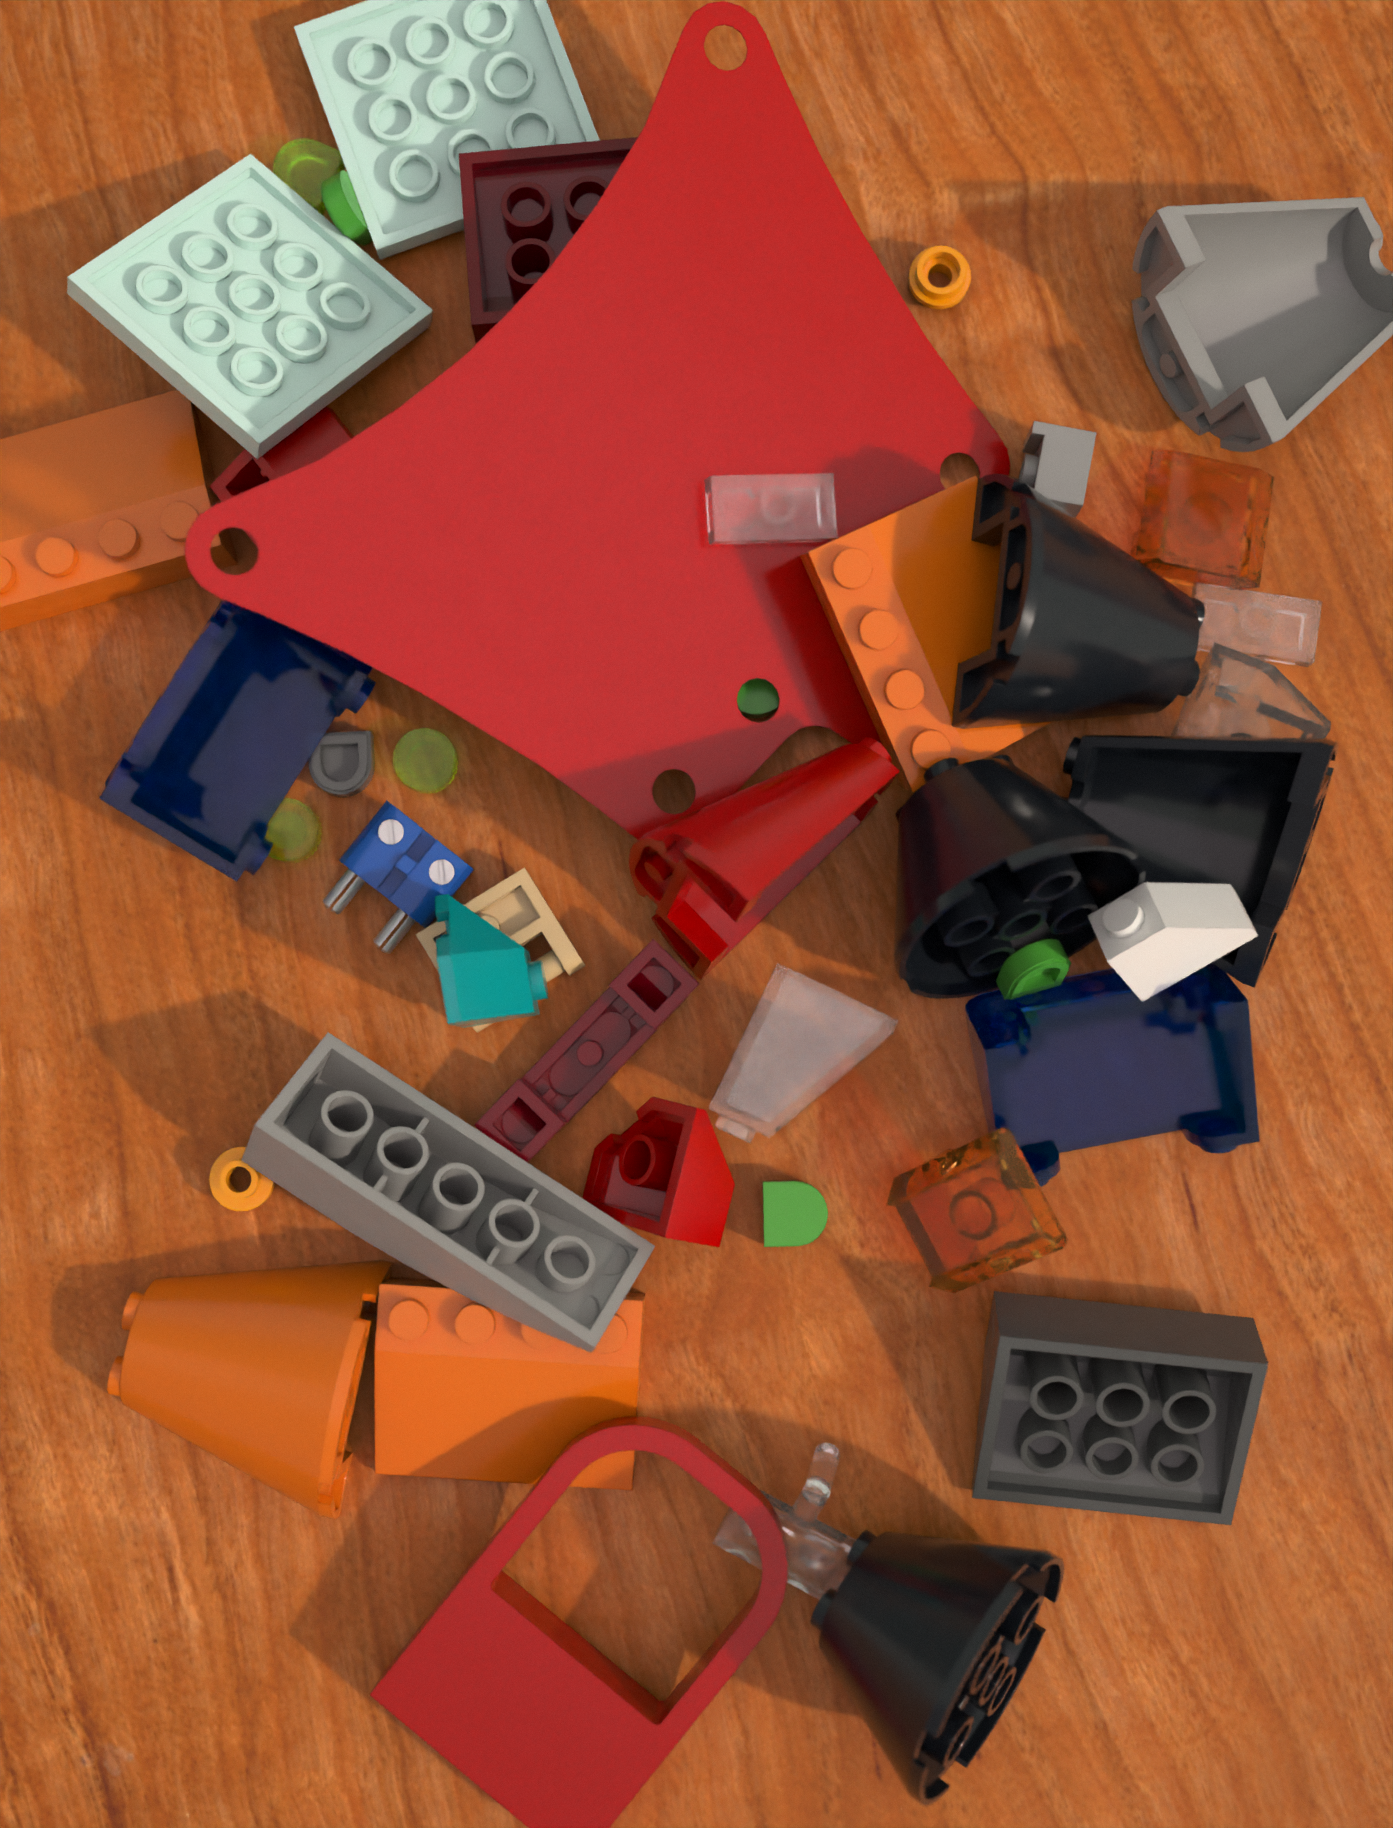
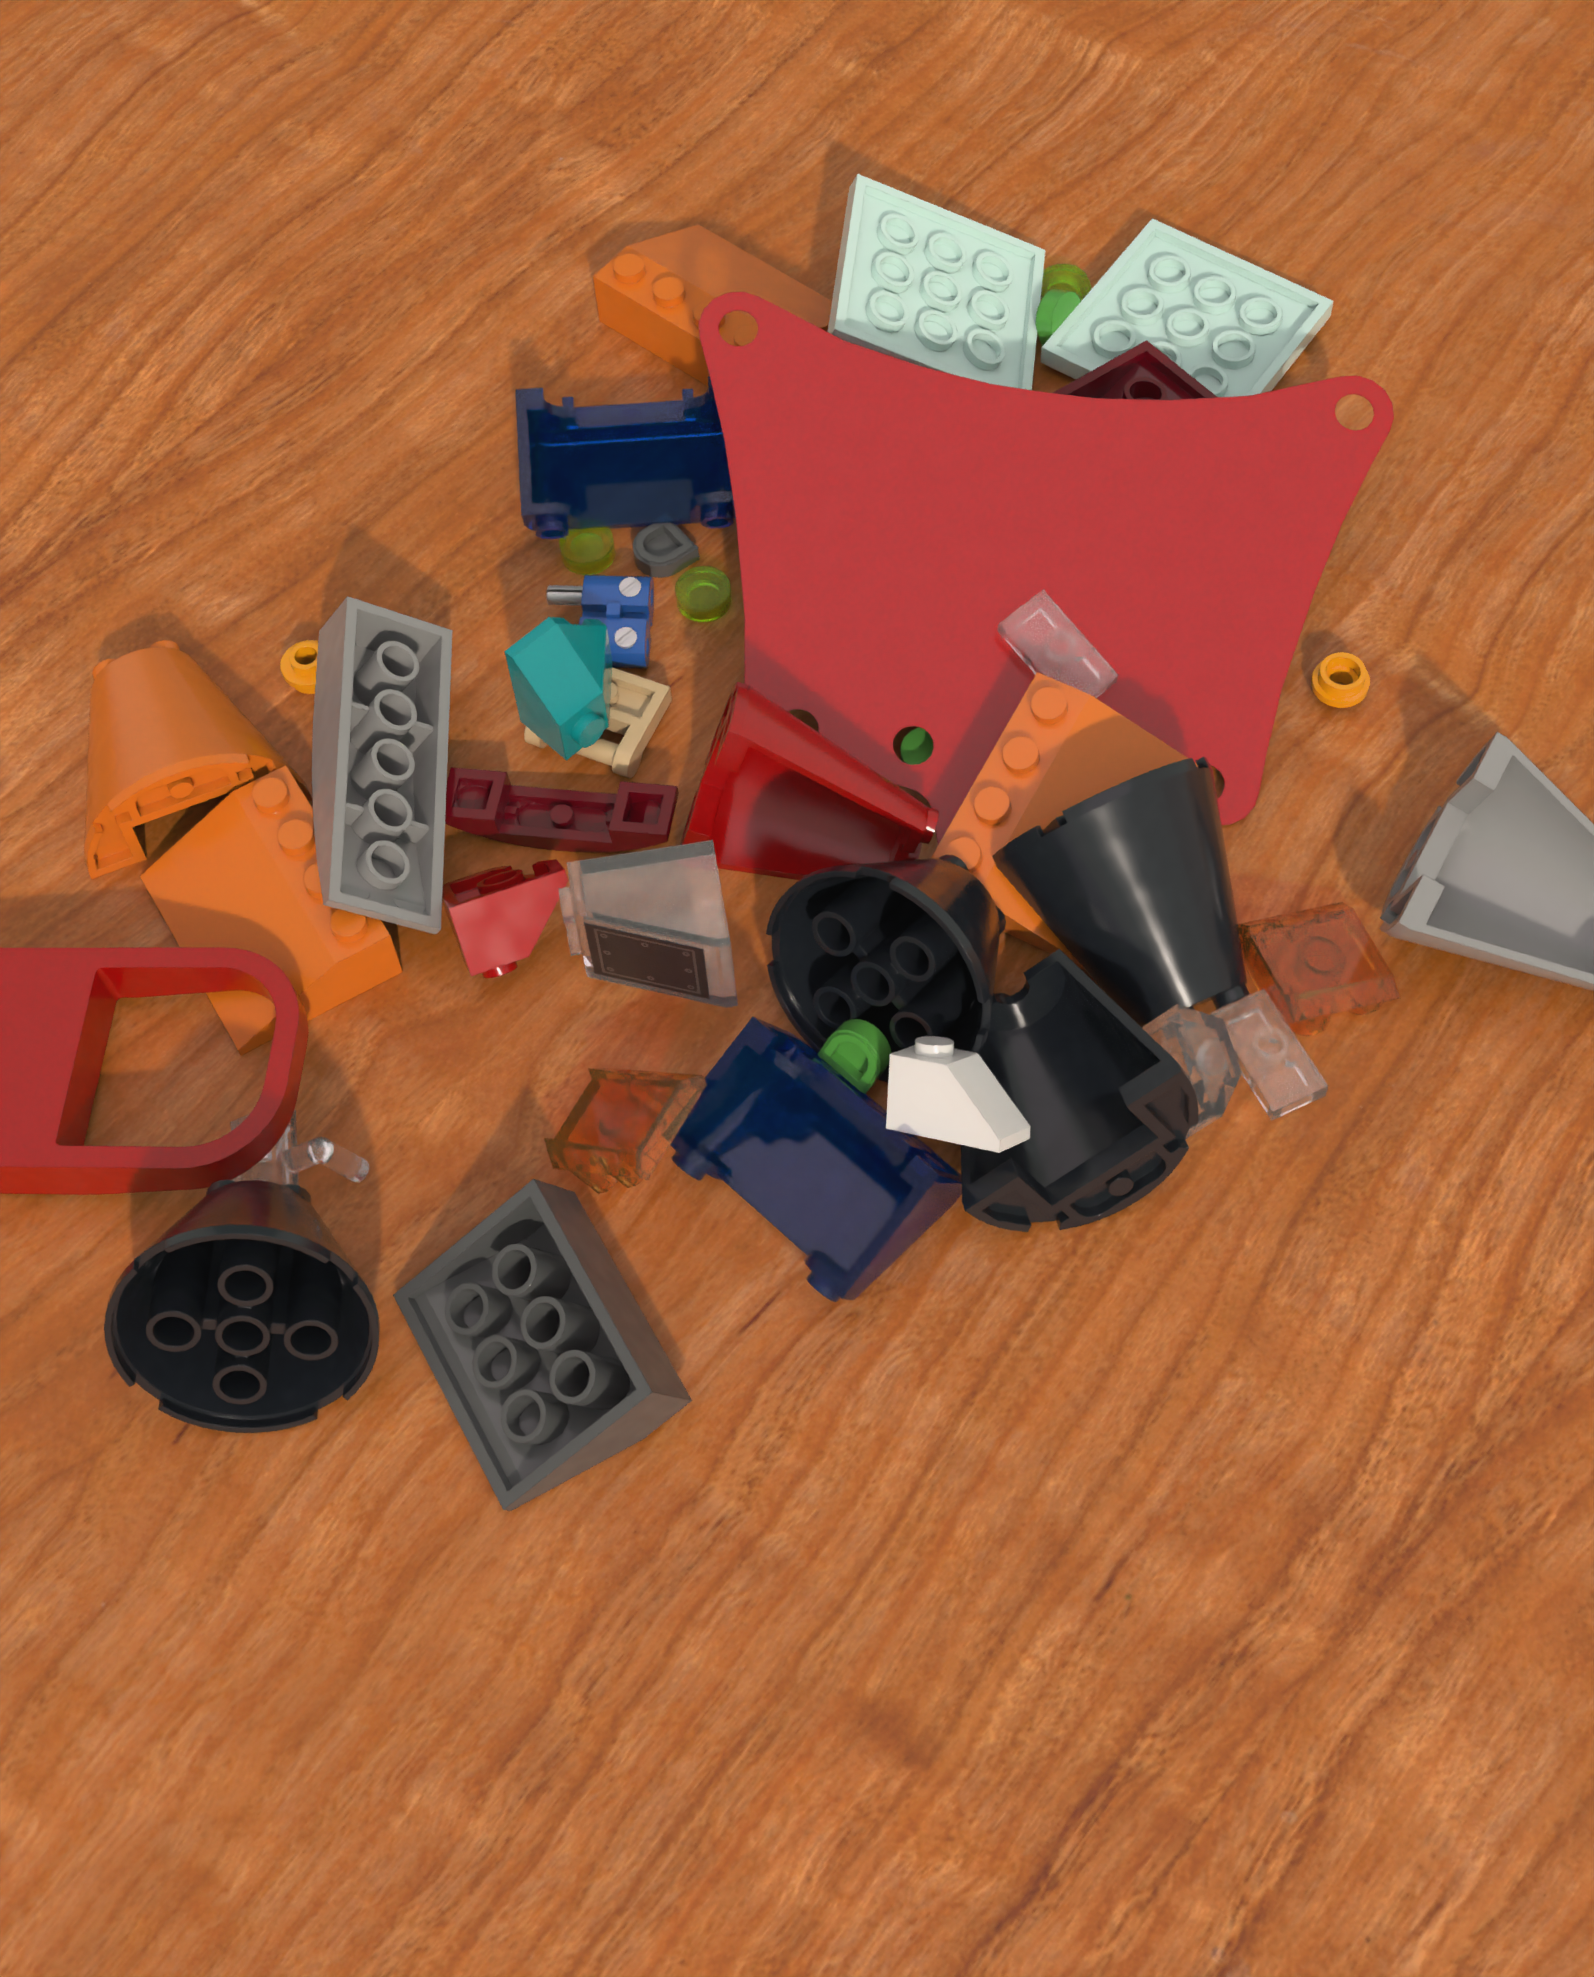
camera: 55 degrees right, 25 degrees down
bright green tile [762,1181,828,1247] -> none
light grey brick [1019,421,1097,518] -> none

